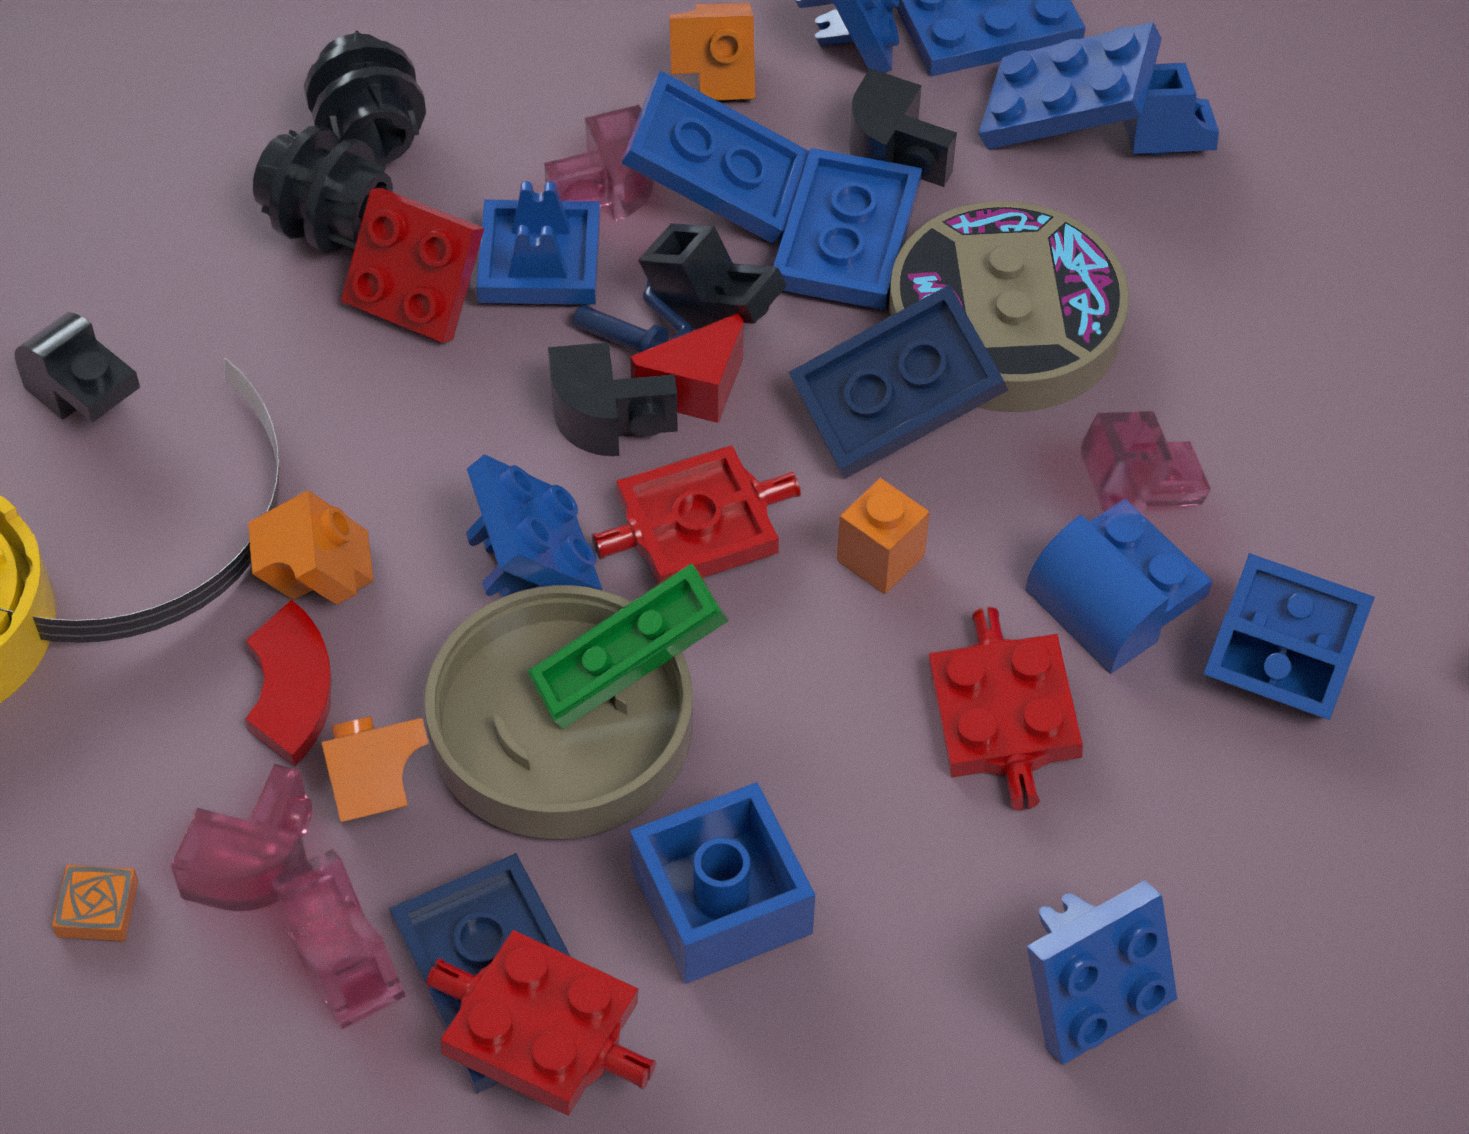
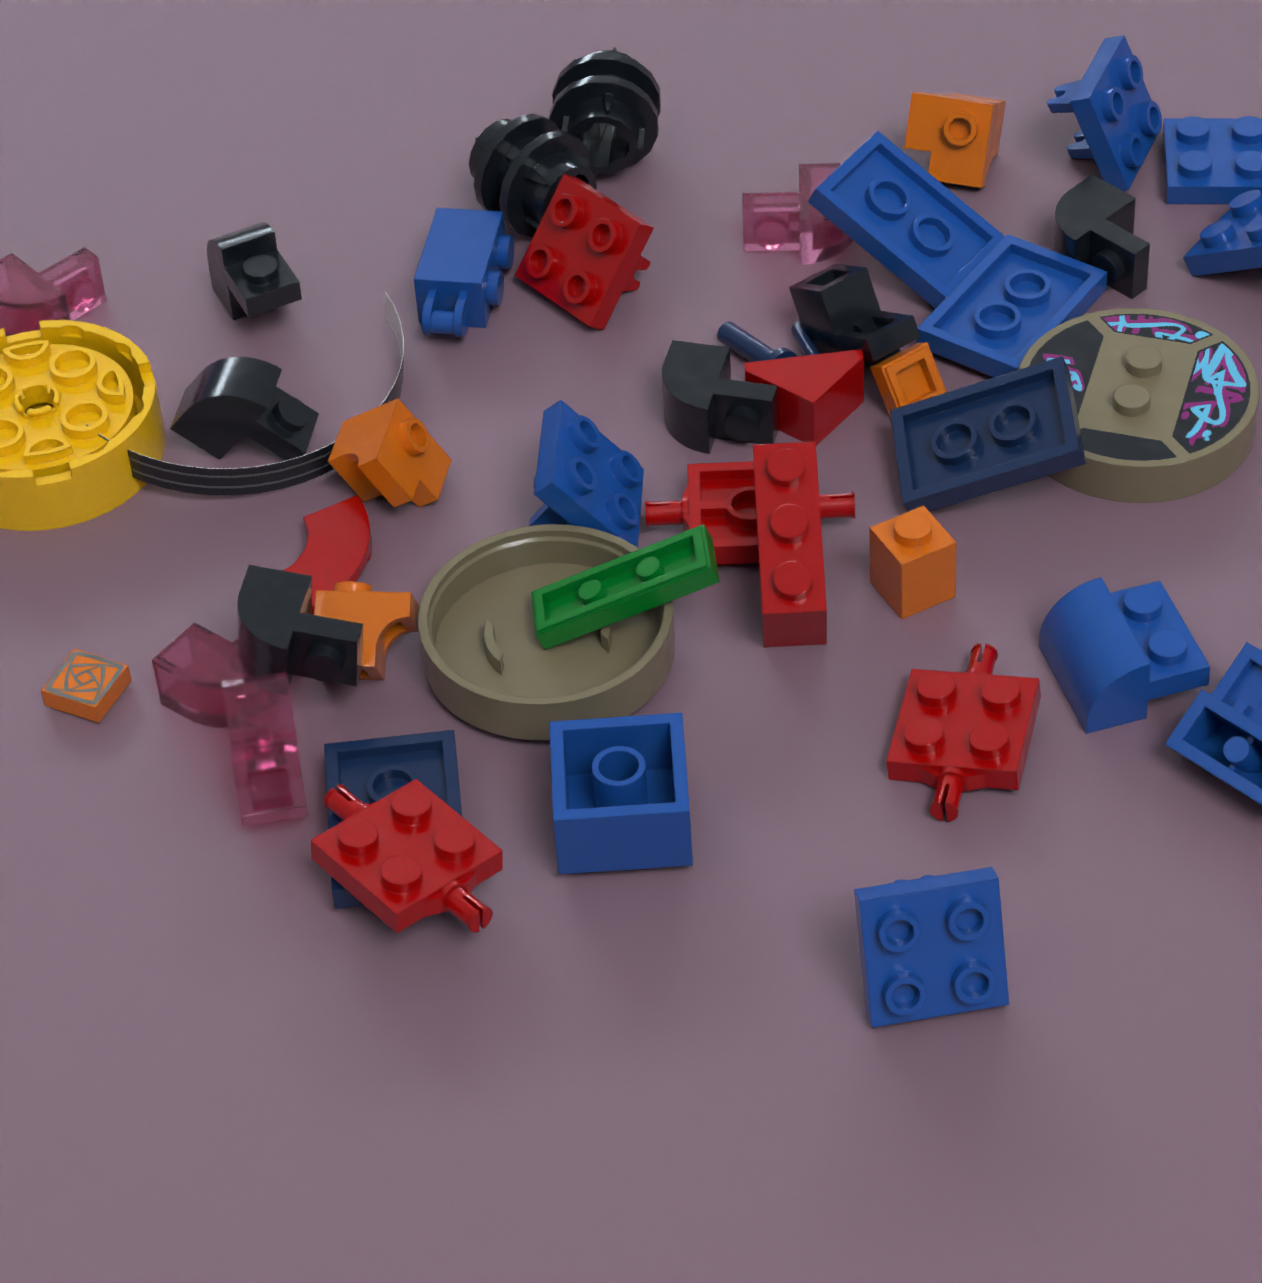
camera: 25 degrees right, 10 degrees down
blue plate [476,181,601,305] -> none
clear pink brick [1080,411,1211,515] -> none
none -> black brick [170,357,319,461]
none -> black brick [237,565,363,694]
none -> blue brick [414,208,515,337]
none -> red brick [753,441,827,648]
none -> orange tile [870,342,947,419]

